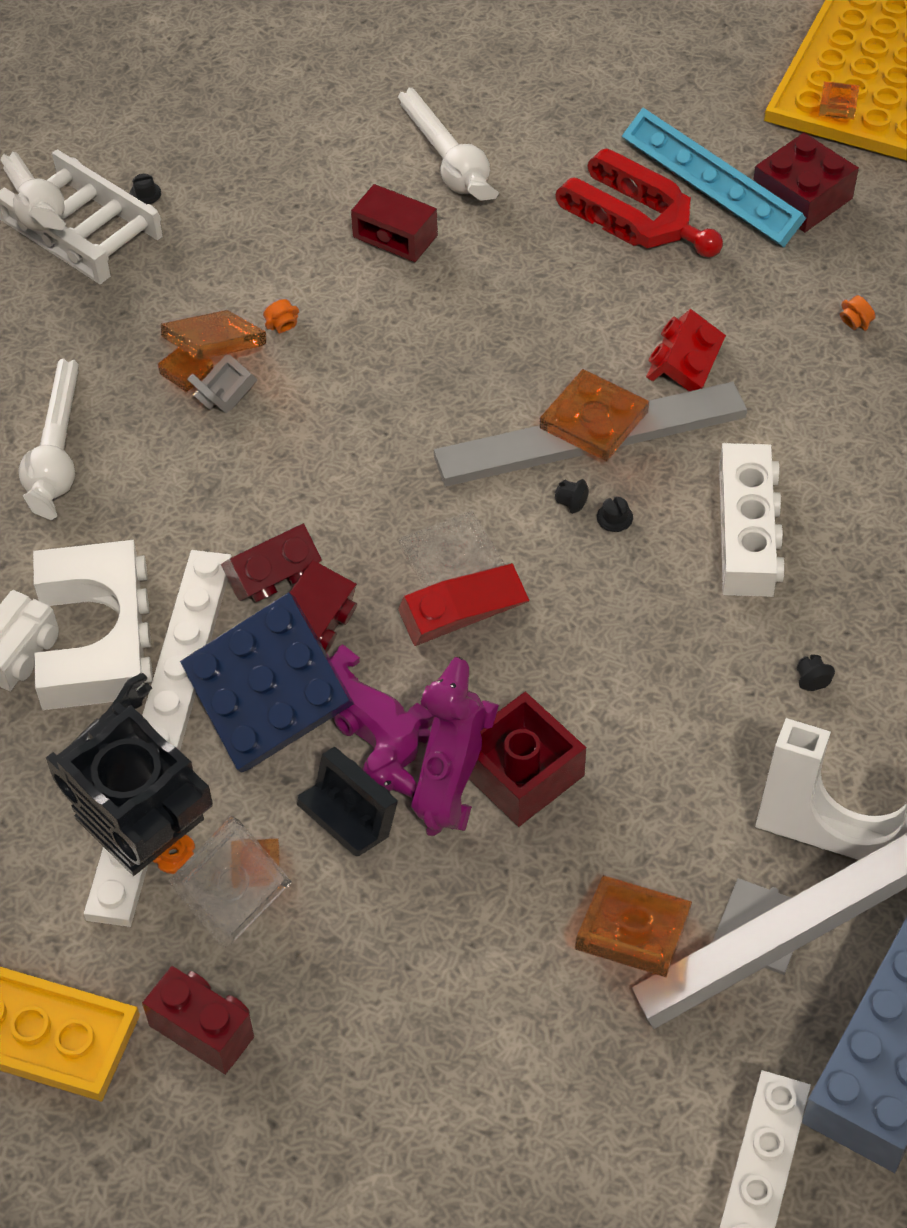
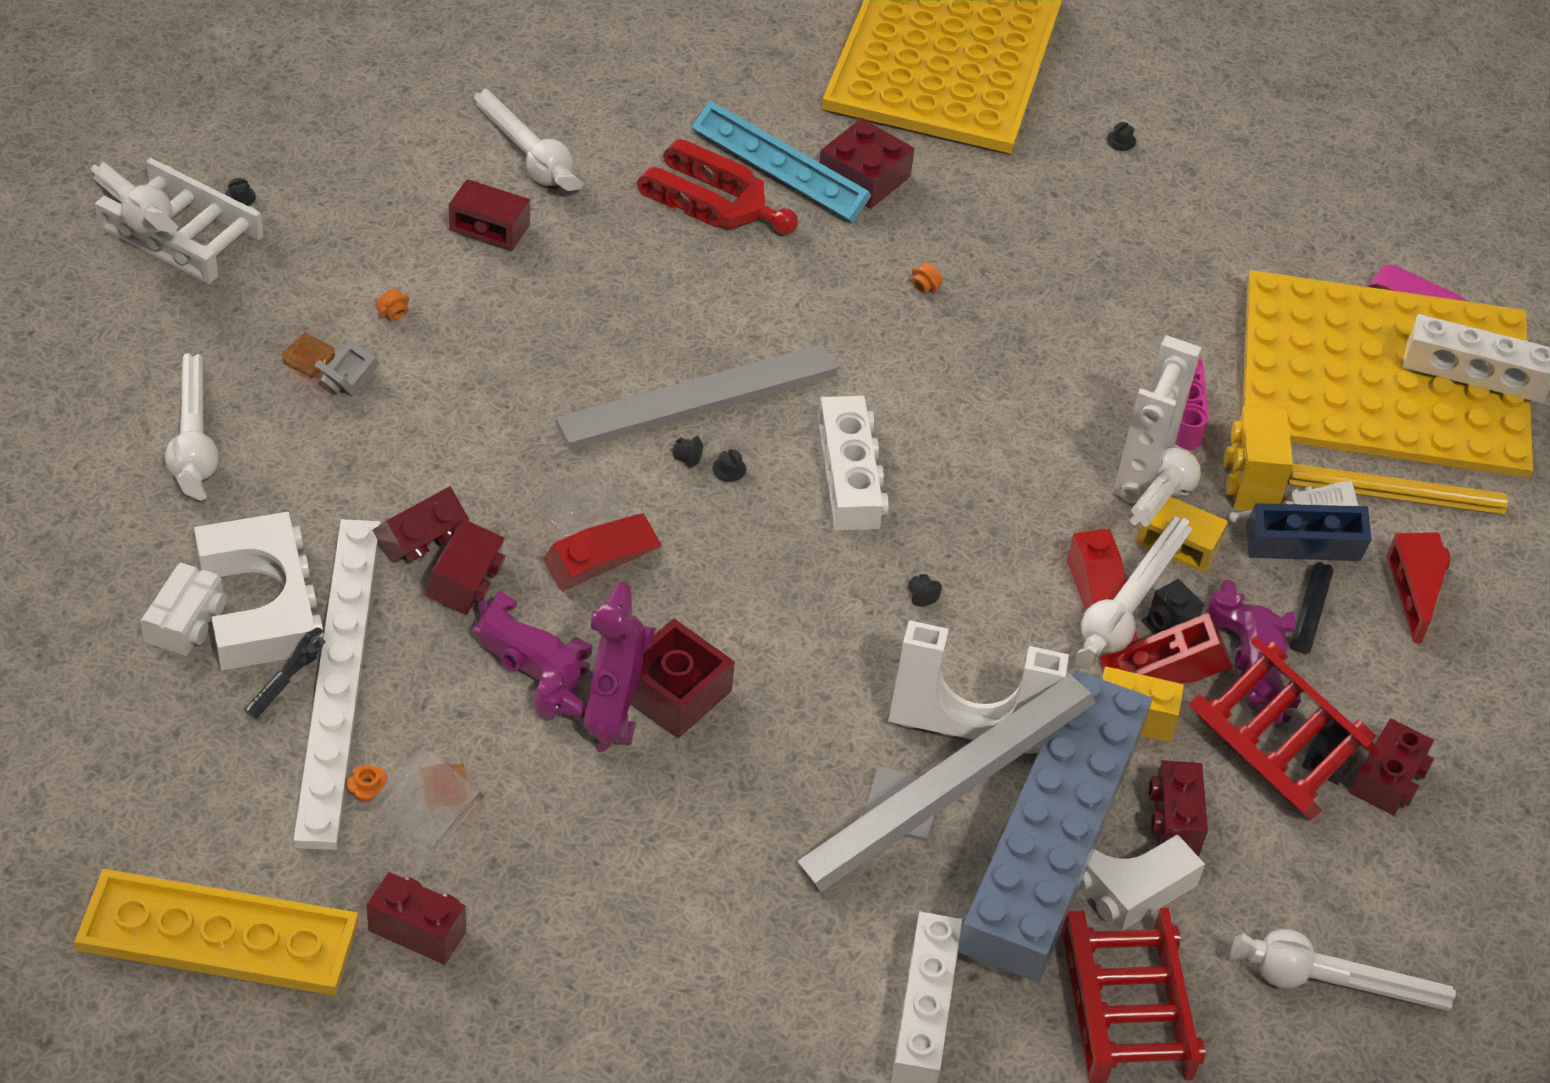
camera: 15 degrees left, 5 degrees down
black piece [46,702,213,876] -> none
clear orange tile [161,310,266,360] -> none
dark blue plate [180,592,354,772] -> none
black bracket [297,747,398,856] -> none
clear orange plate [540,369,649,462] -> none
clear orange plate [575,875,692,978] -> none
red bracket [646,308,726,391] -> none
clear orange plate [819,81,859,120] -> none

